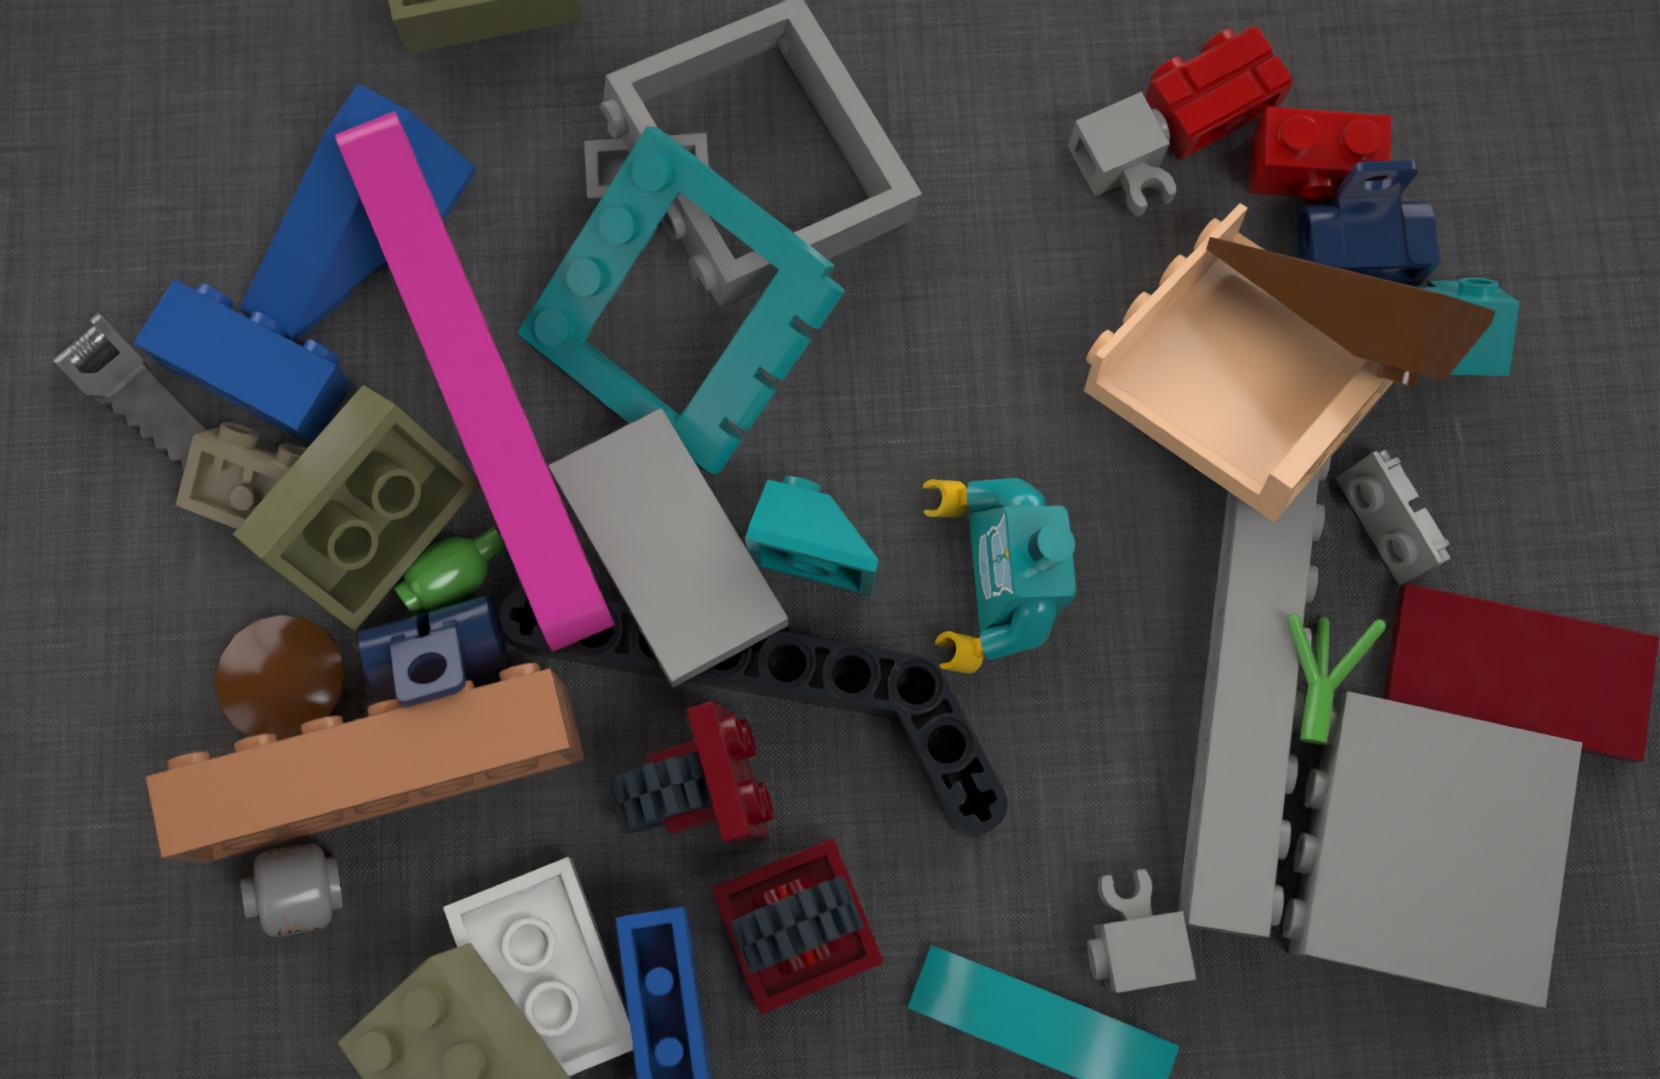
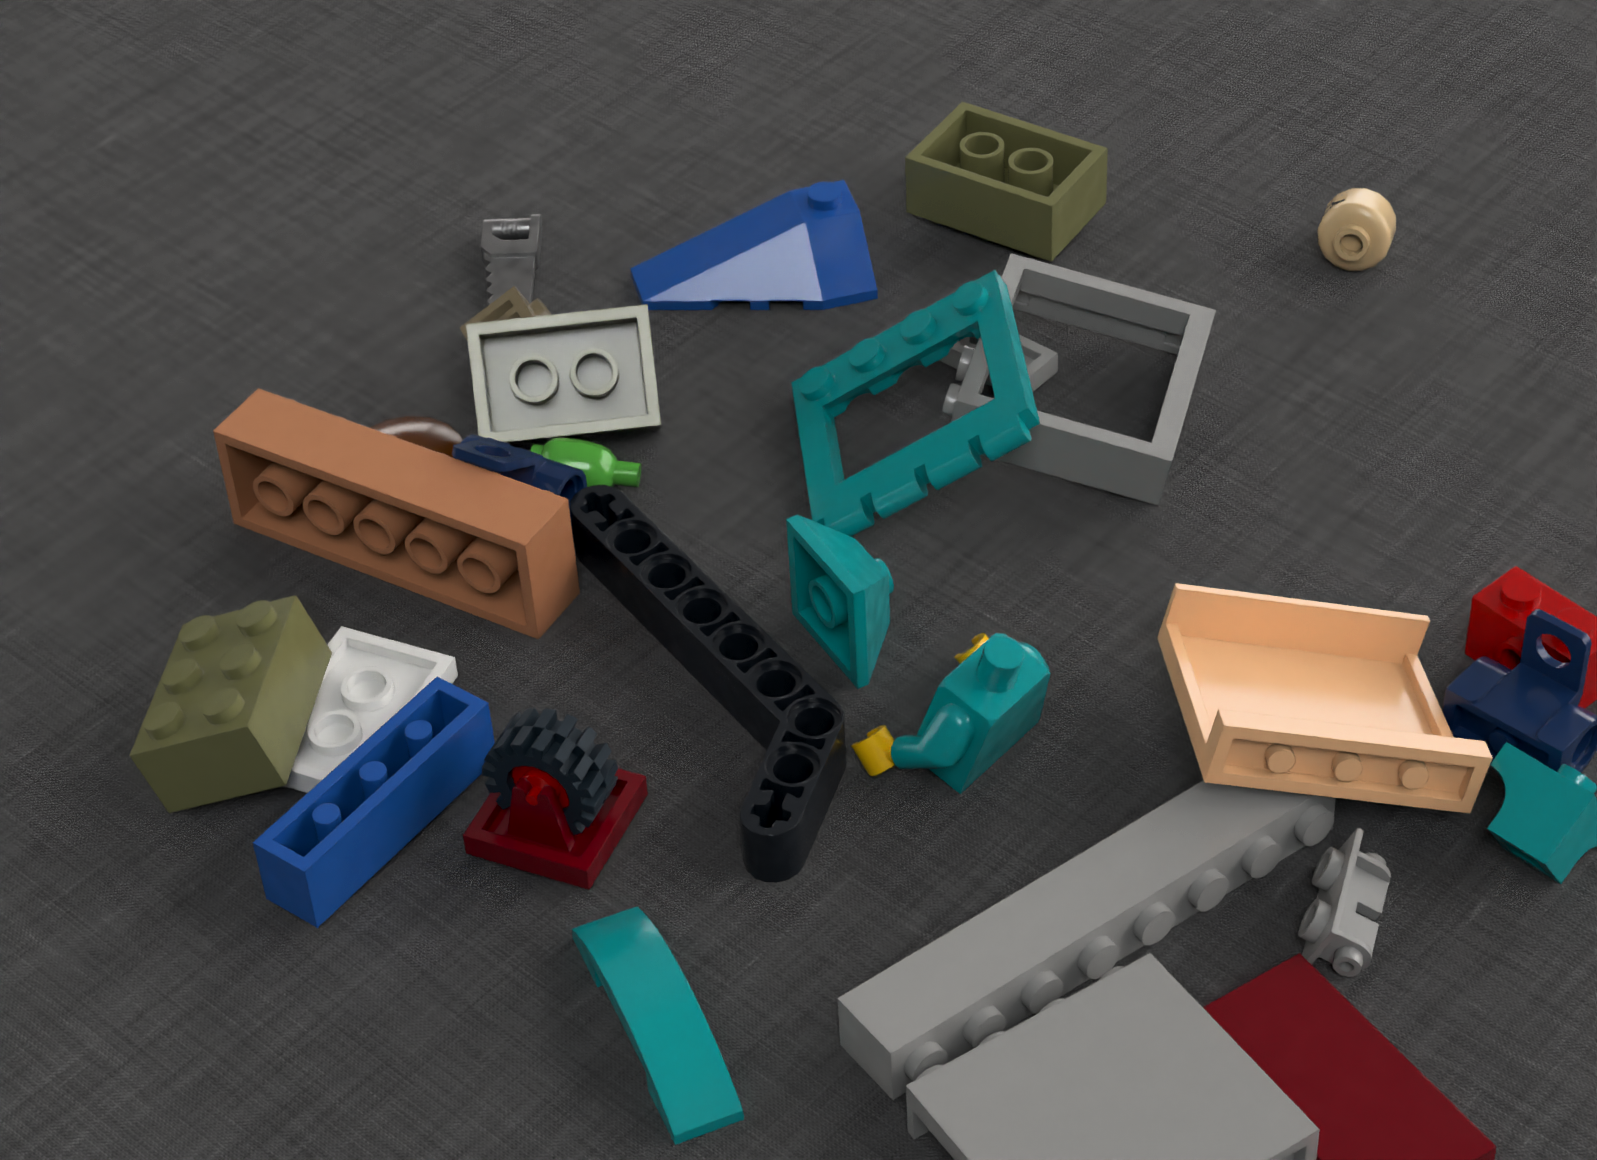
camera: 50 degrees right, 35 degrees down
blue brick [133,279,352,445] -> none
light grey head [240,843,343,937] -> none
dark pink beam [335,111,614,652] -> none
light grey tile [548,408,788,688] -> none
dark red plate [608,701,775,844] -> none
light grey brick [1068,92,1176,217] -> none
light grey brick [1087,869,1196,993] -> none
red brick [1145,25,1293,160] -> none
reddish brown wedge [1206,237,1496,387] -> none
bright green plant [1287,614,1386,744] -> none

